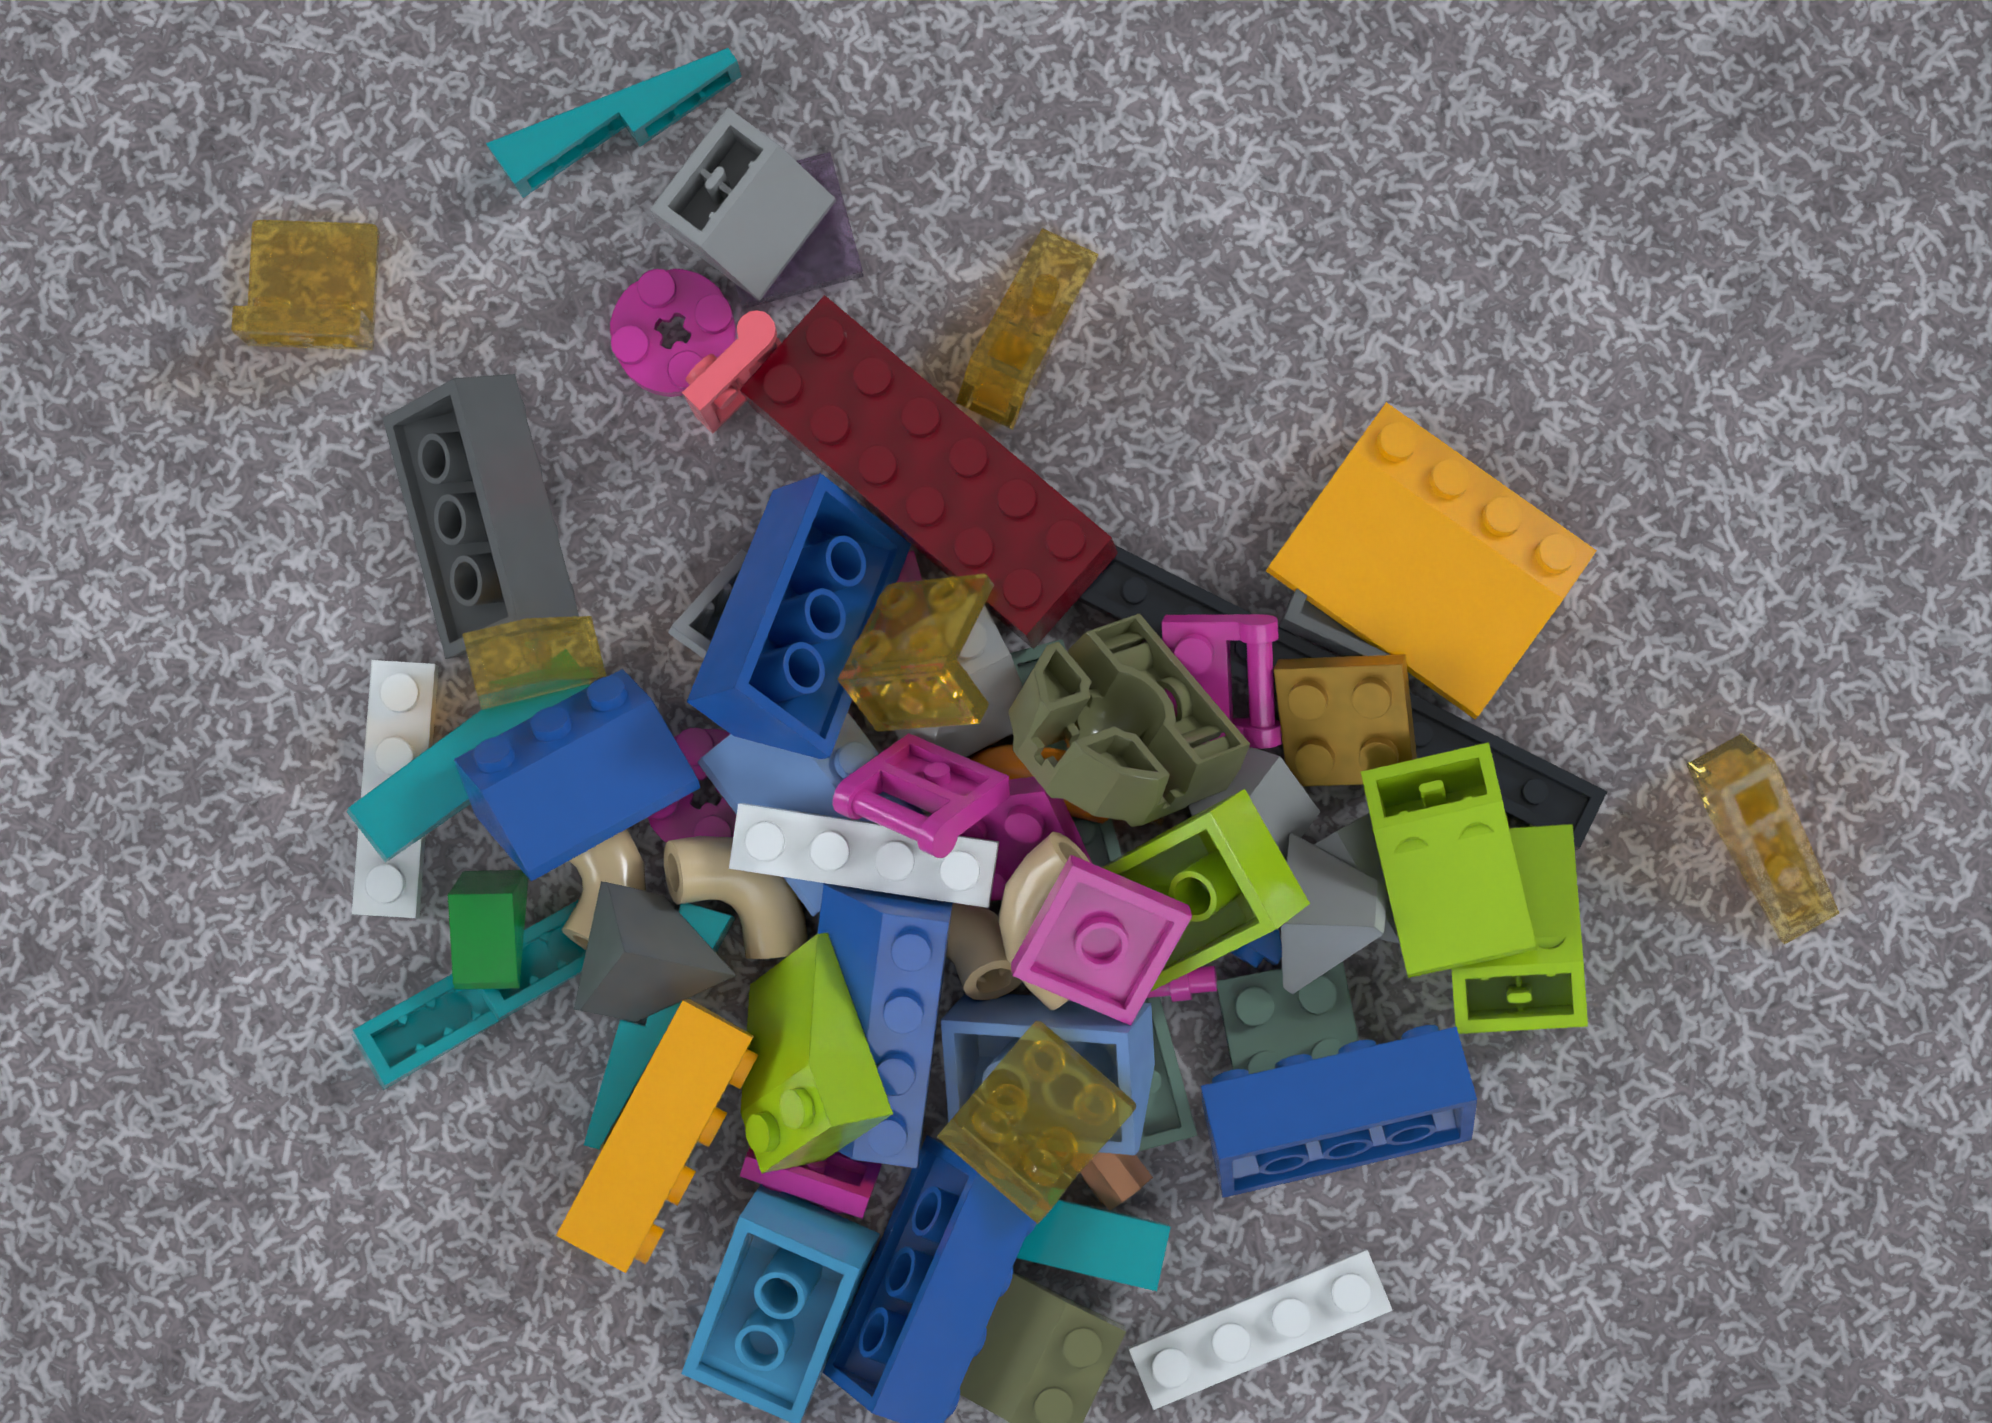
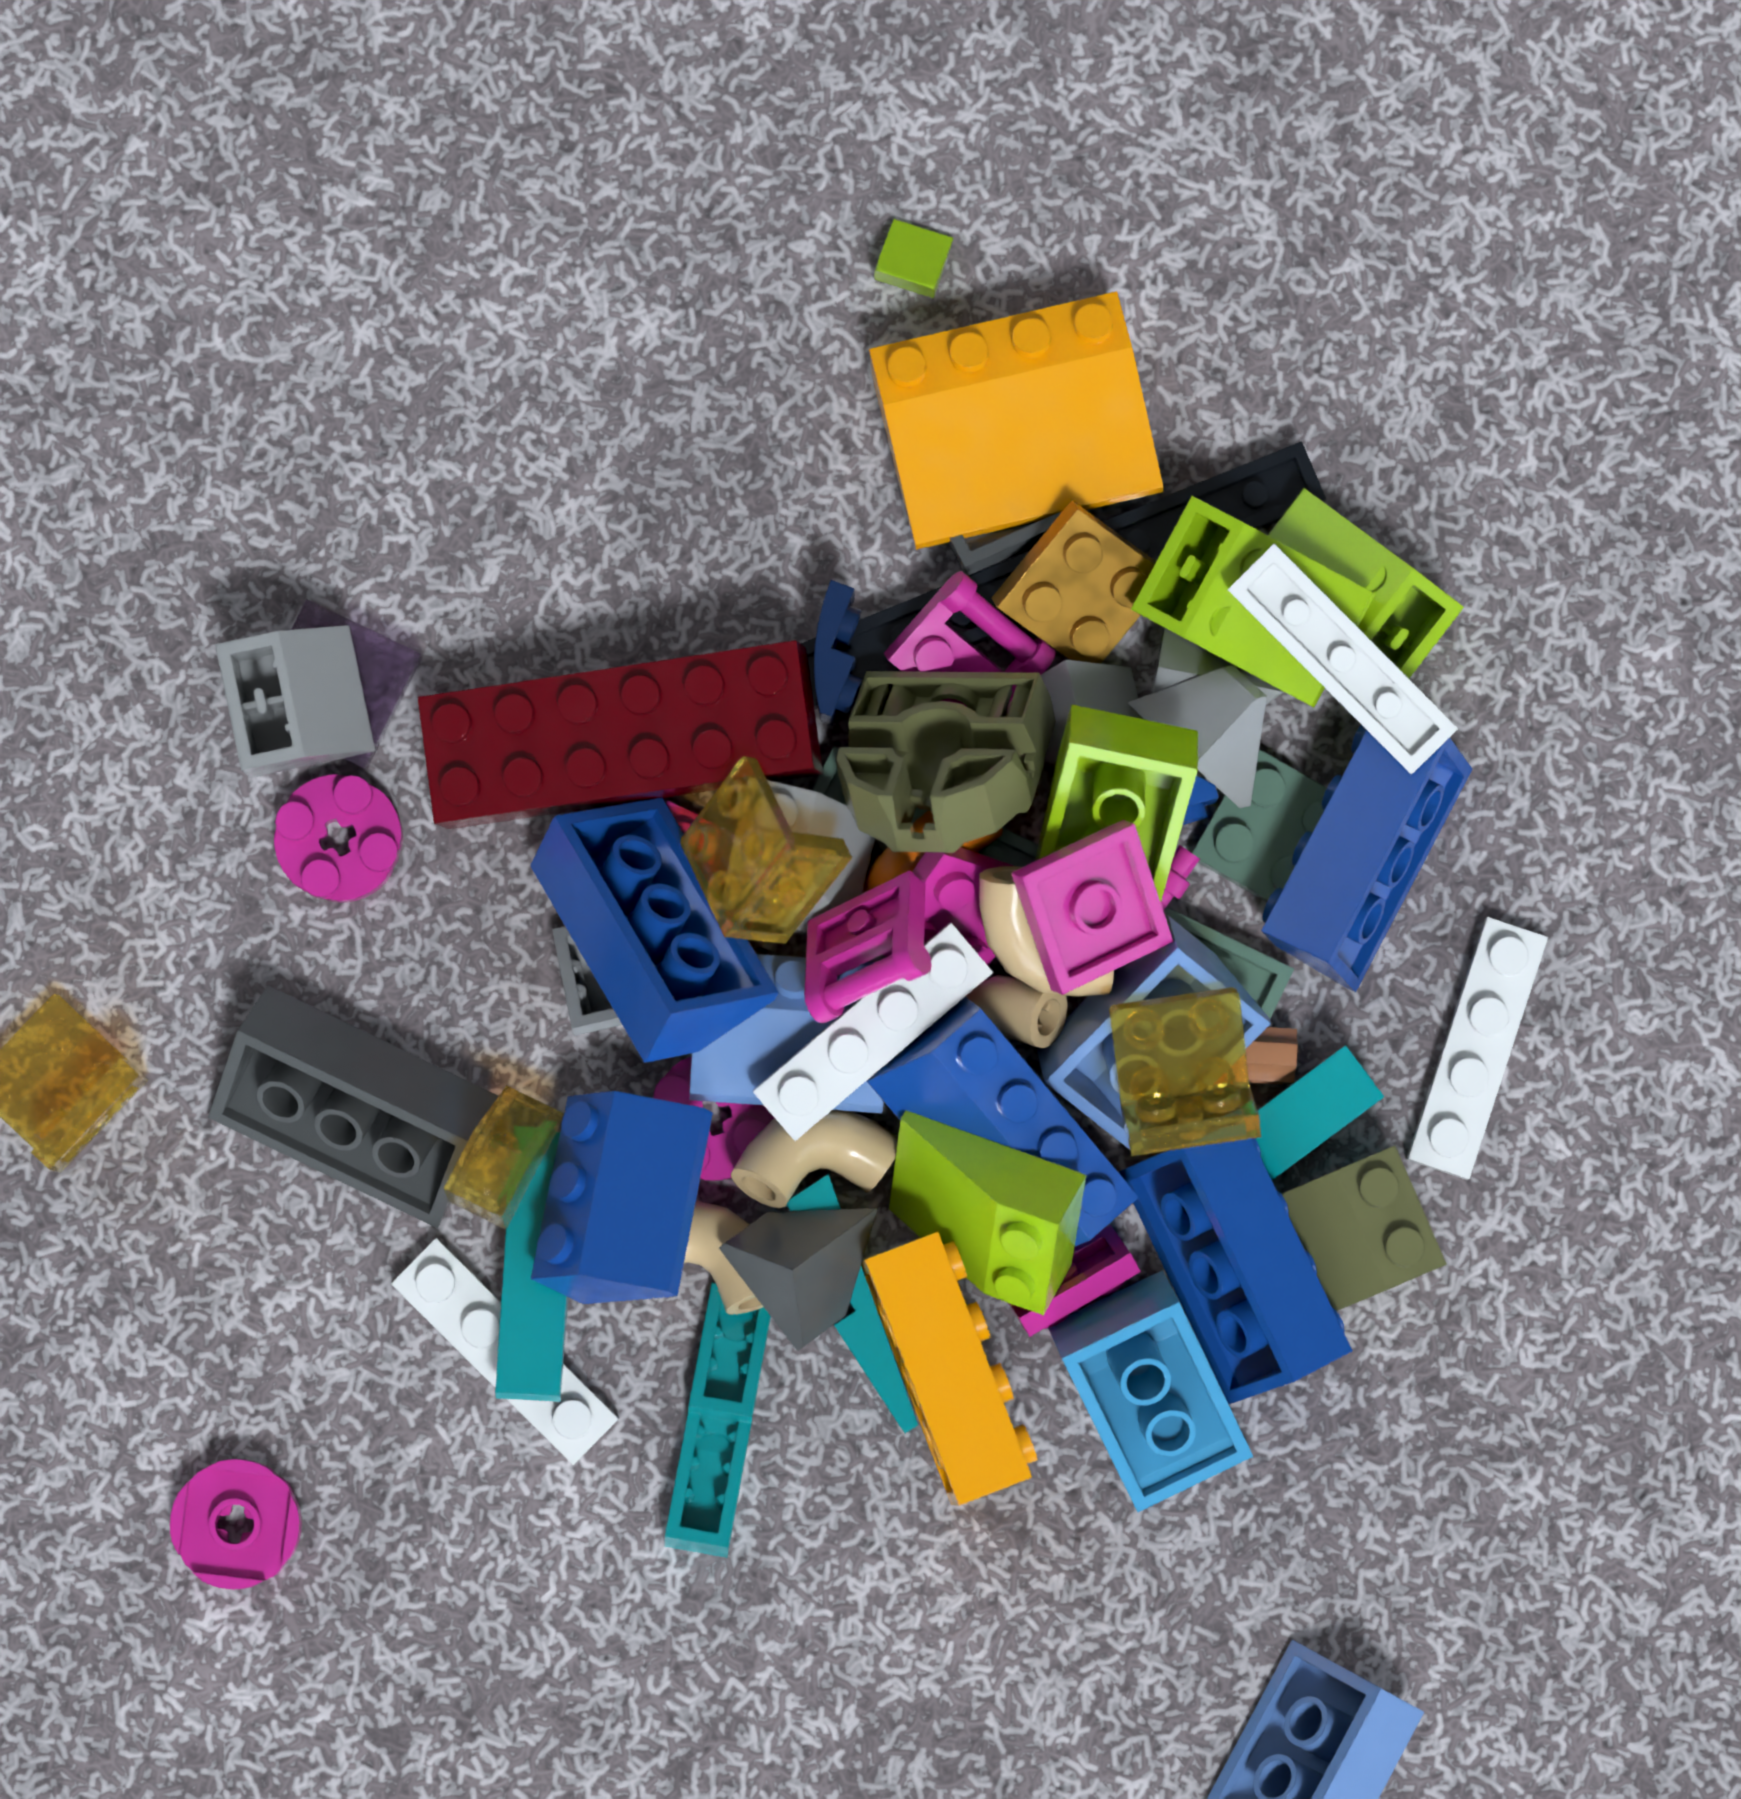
camera: 55 degrees left, 0 degrees up
green slope [448,870,528,989] -> none
teal slope [486,48,742,198] -> none
coral plate [682,310,781,434] -> none
clear yellow slope [956,228,1099,430] -> none
clear yellow slope [1686,733,1840,944] -> none
none -> dark pink plate [170,1459,302,1590]
none -> dark blue slope [814,580,863,725]
none -> lime slope [874,219,953,299]
none -> white plate [1228,544,1458,775]

